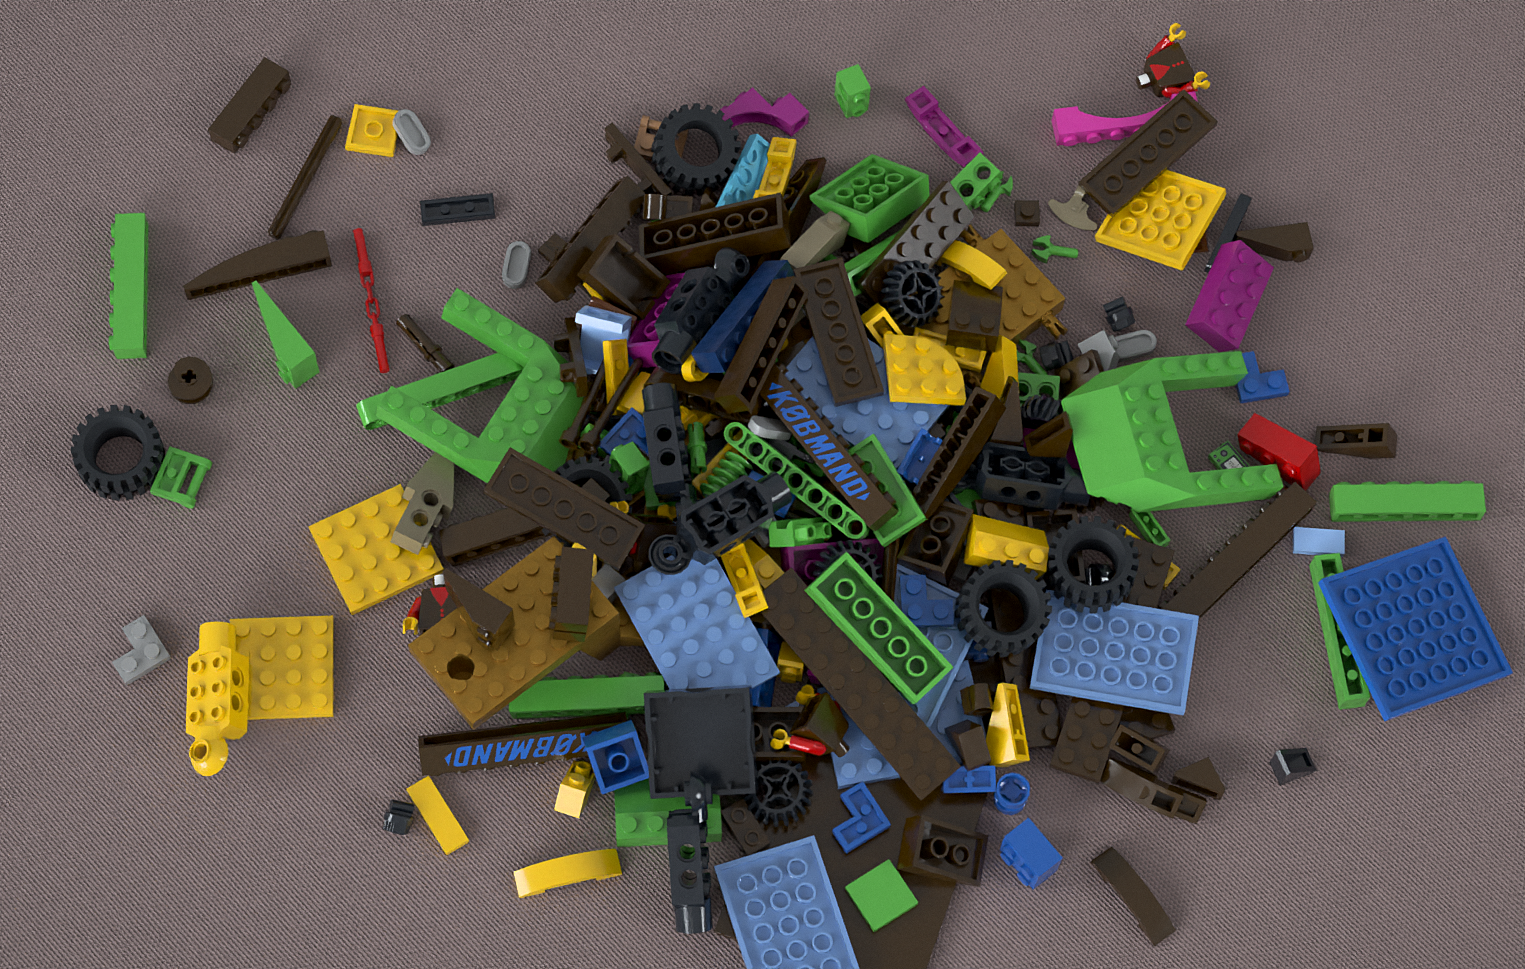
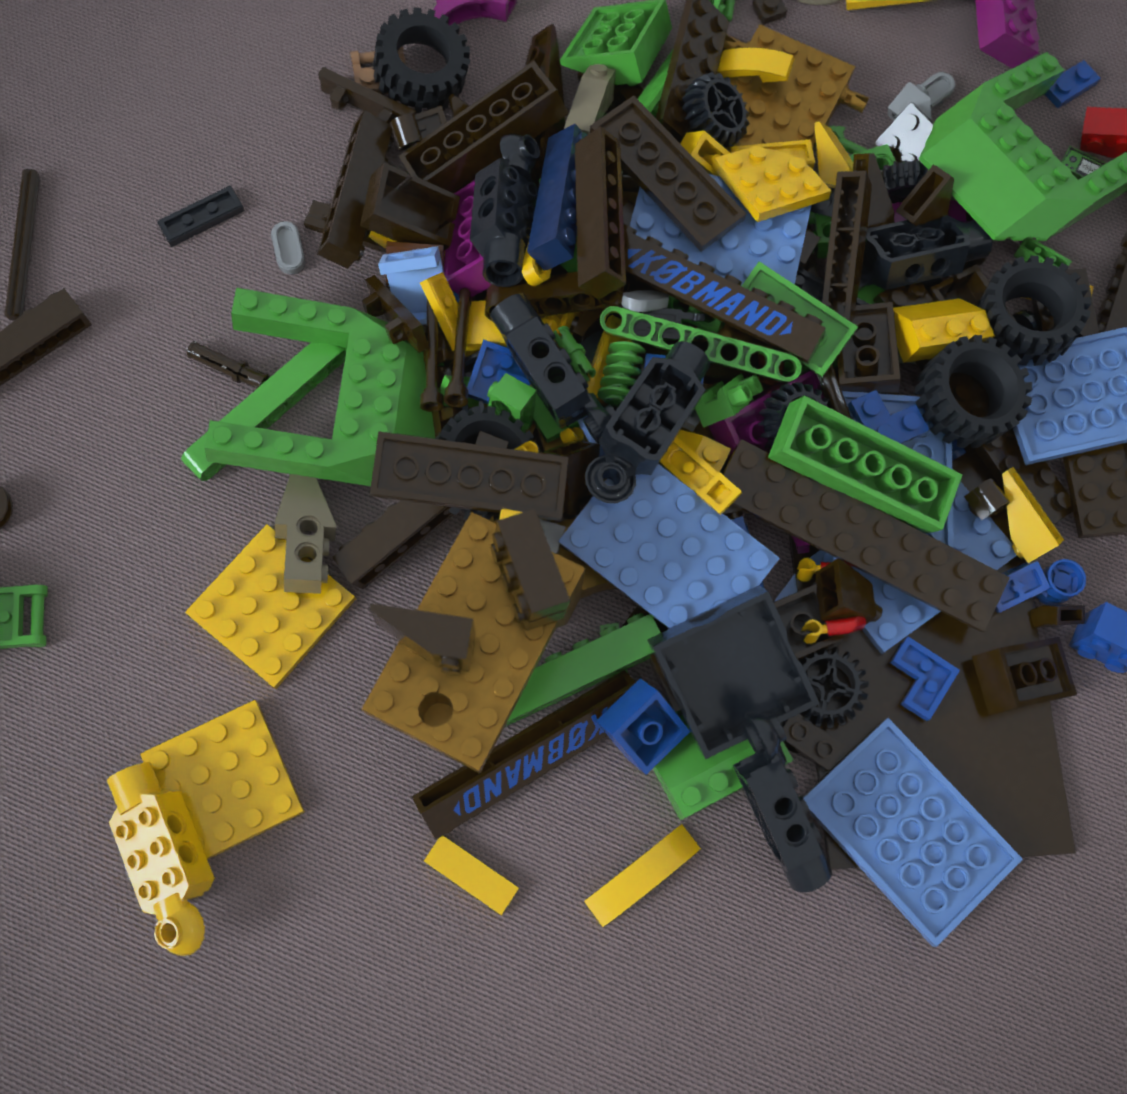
camera: 25 degrees left, 5 degrees up
light grey plate [112,615,171,686] -> none
bright green slope [252,280,320,389] -> none
yellow tile [345,104,398,157] -> none
red piece [353,228,390,373] -> none
black piece [383,799,414,835] -> none
light grey tile [393,109,431,155] -> none
torso [403,574,457,635] -> none
yellow slope [554,760,595,818] -> none
medium azure wing [716,134,770,207] -> none
yellow slope [753,137,797,199] -> none
yellow slope [776,641,805,683] -> none
bright green tile [845,859,918,932] -> none
blue hinge [897,428,943,486] -> none
dark brown slope [944,719,991,772] -> none
dark brown slope [945,280,1003,352] -> none
bright green bar [1031,235,1079,263] -> none
black piece [1039,340,1074,371] -> none
black piece [1103,296,1136,332] -> none
none -> dark brown piece [1030,604,1085,628]

